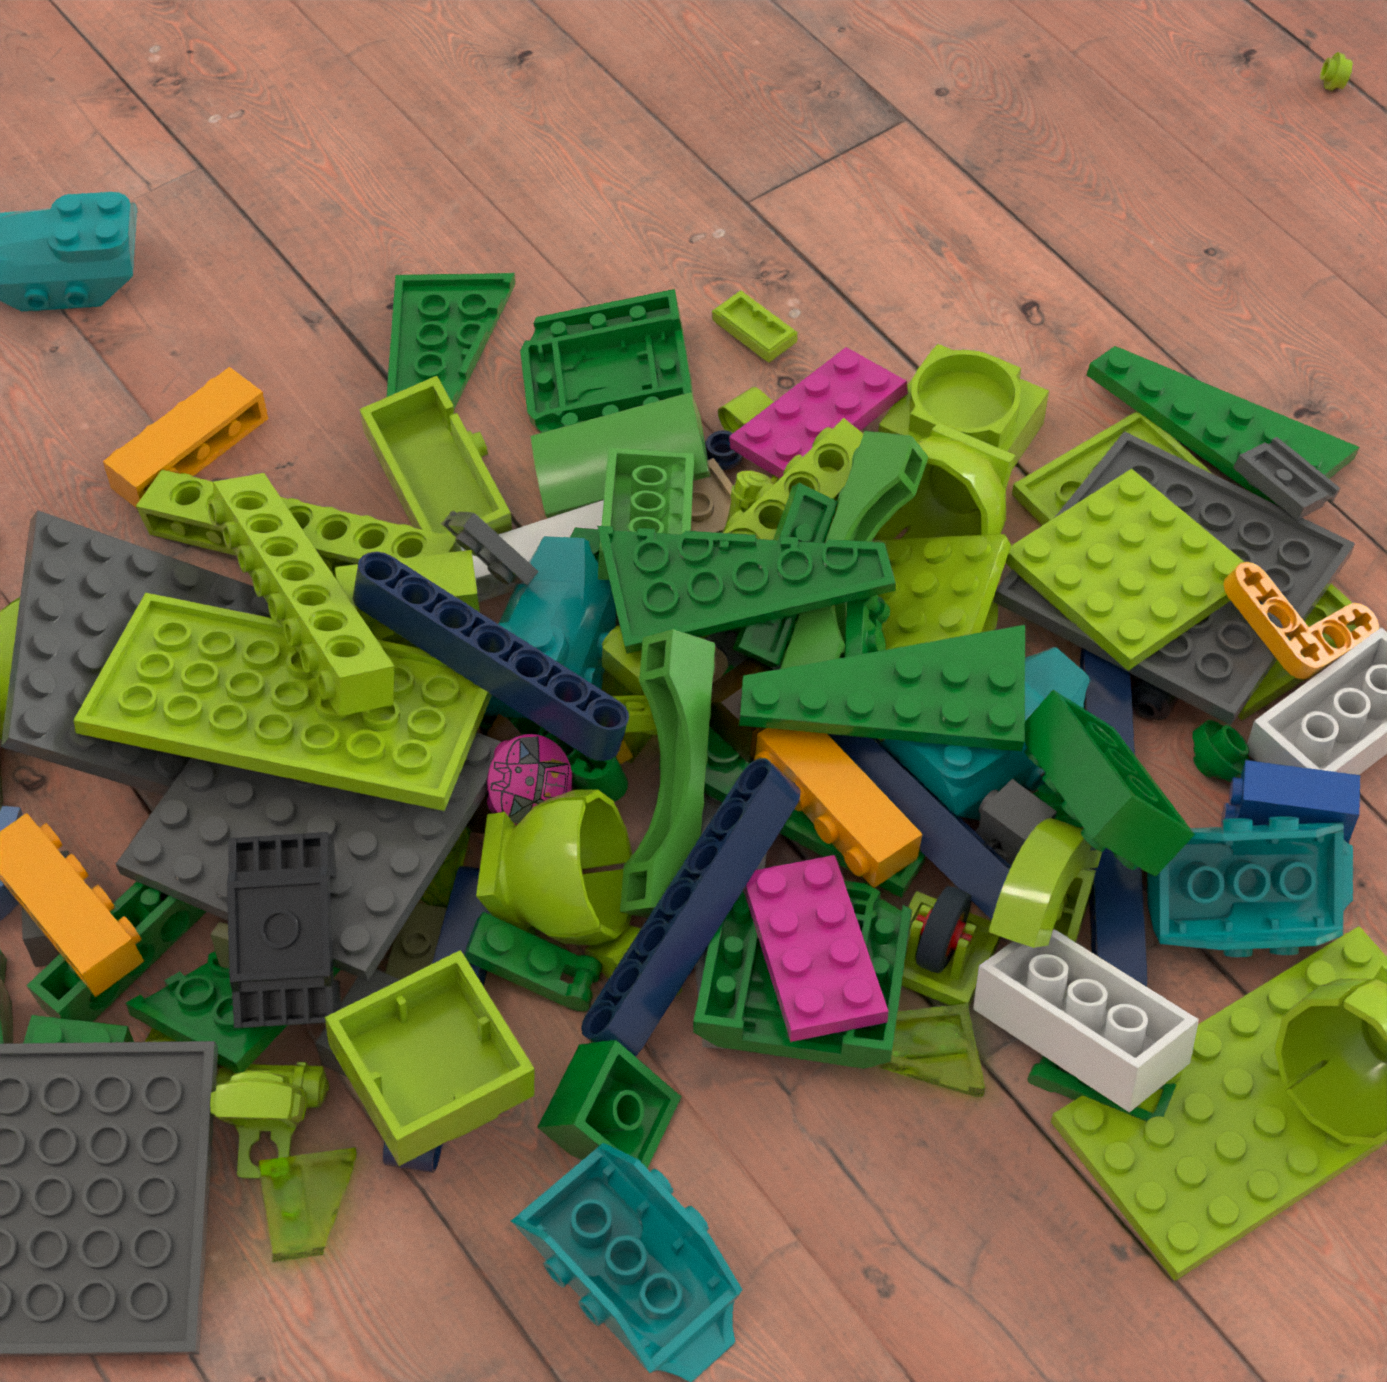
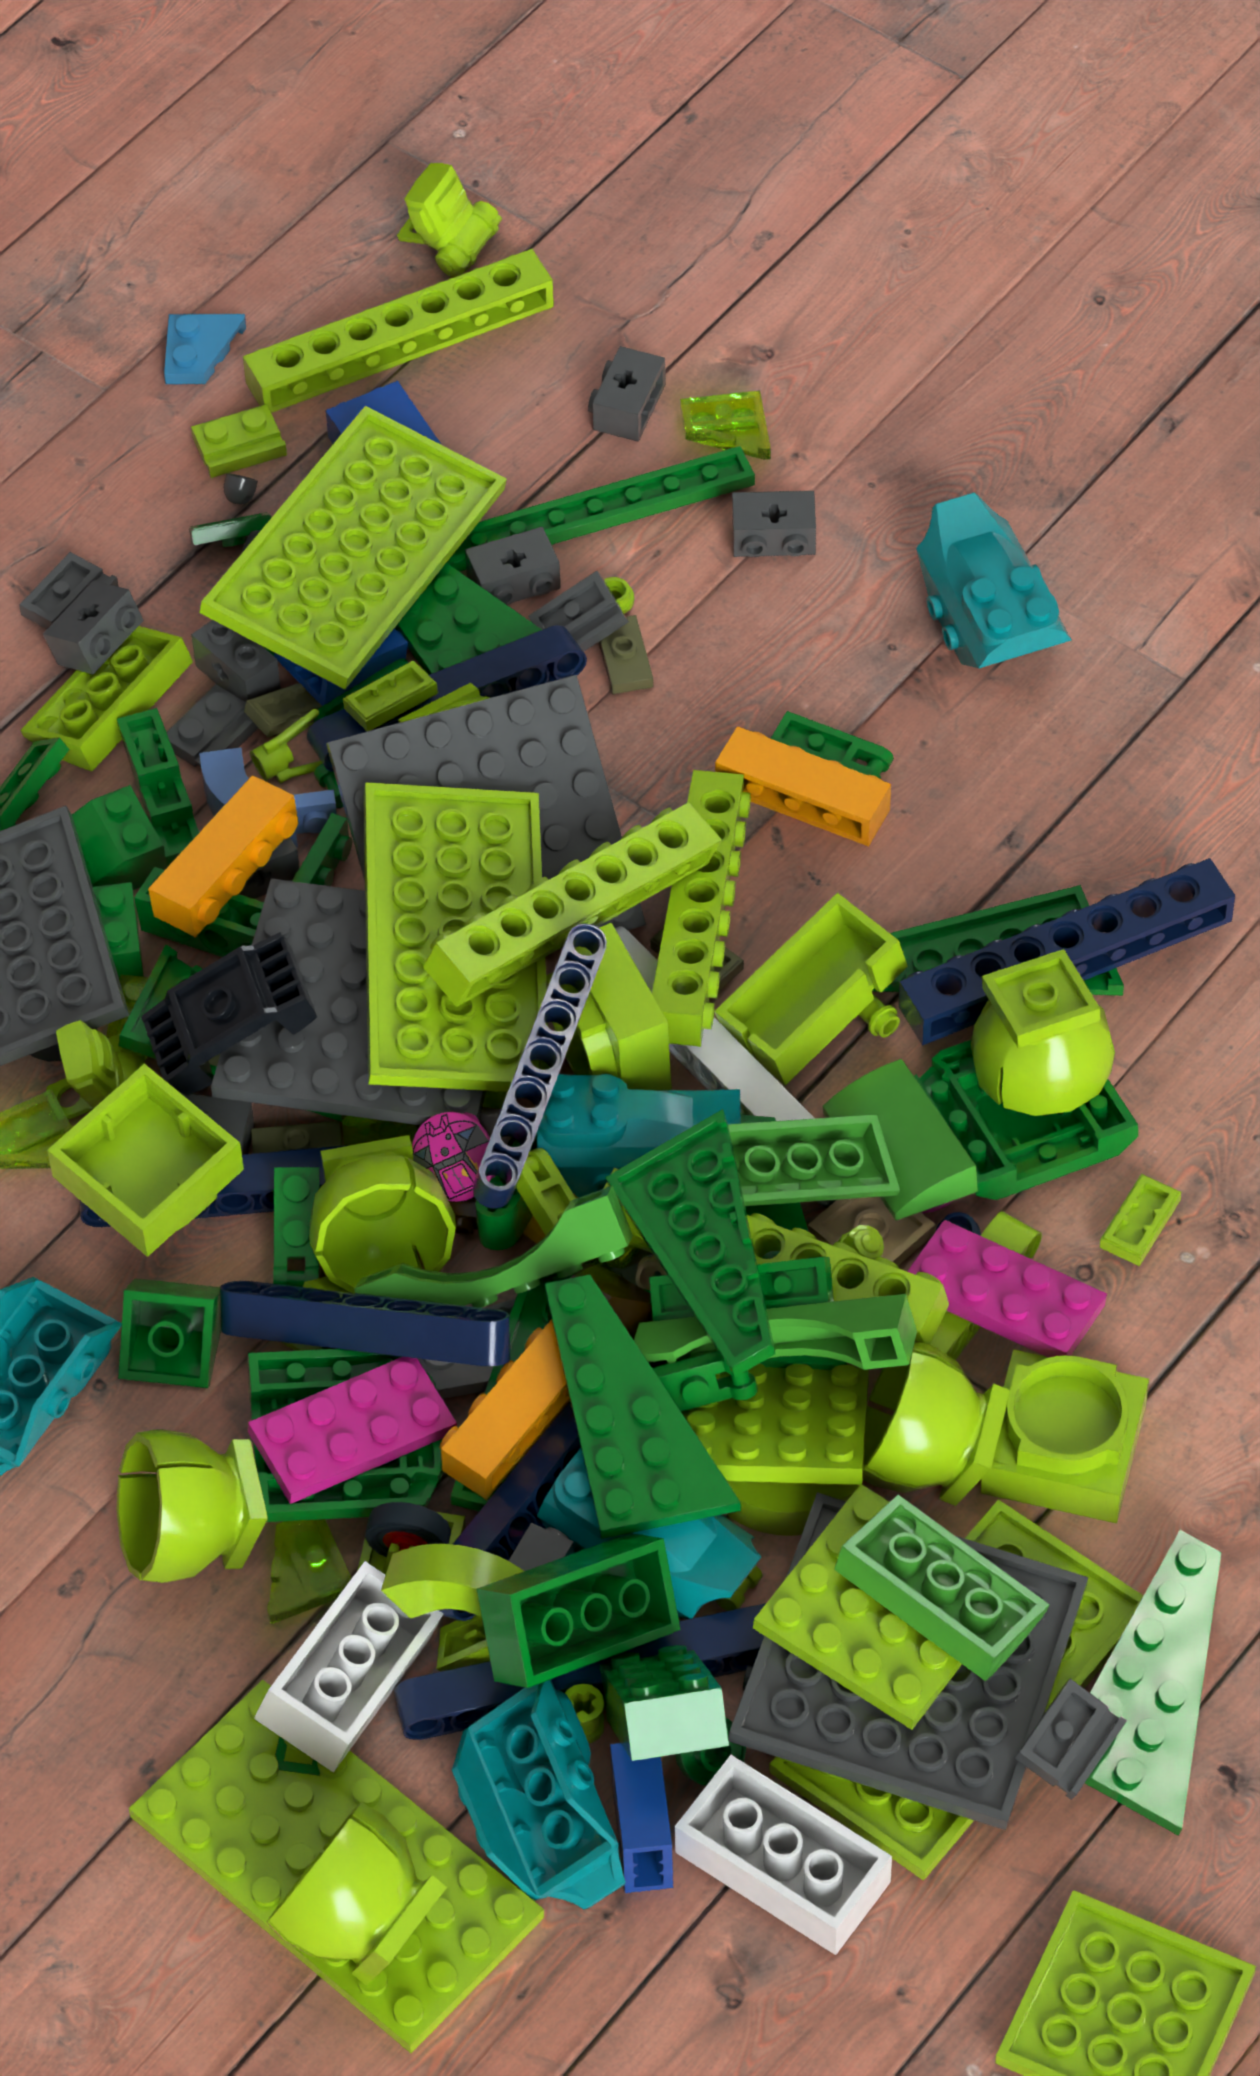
camera: 75 degrees right, 0 degrees up
dark grey plate [441,511,539,585] -> none
light orange beam [1223,562,1379,680] -> none
none -> lime plate [116,1429,268,1583]
none -> green plate [292,813,353,886]
none -> brick [600,1645,729,1761]
none -> green plate [770,711,894,779]
none -> bright green slope [834,1495,1050,1681]
none -> dark blue brick [899,858,1235,1046]
none -> lime plate [971,949,1115,1116]

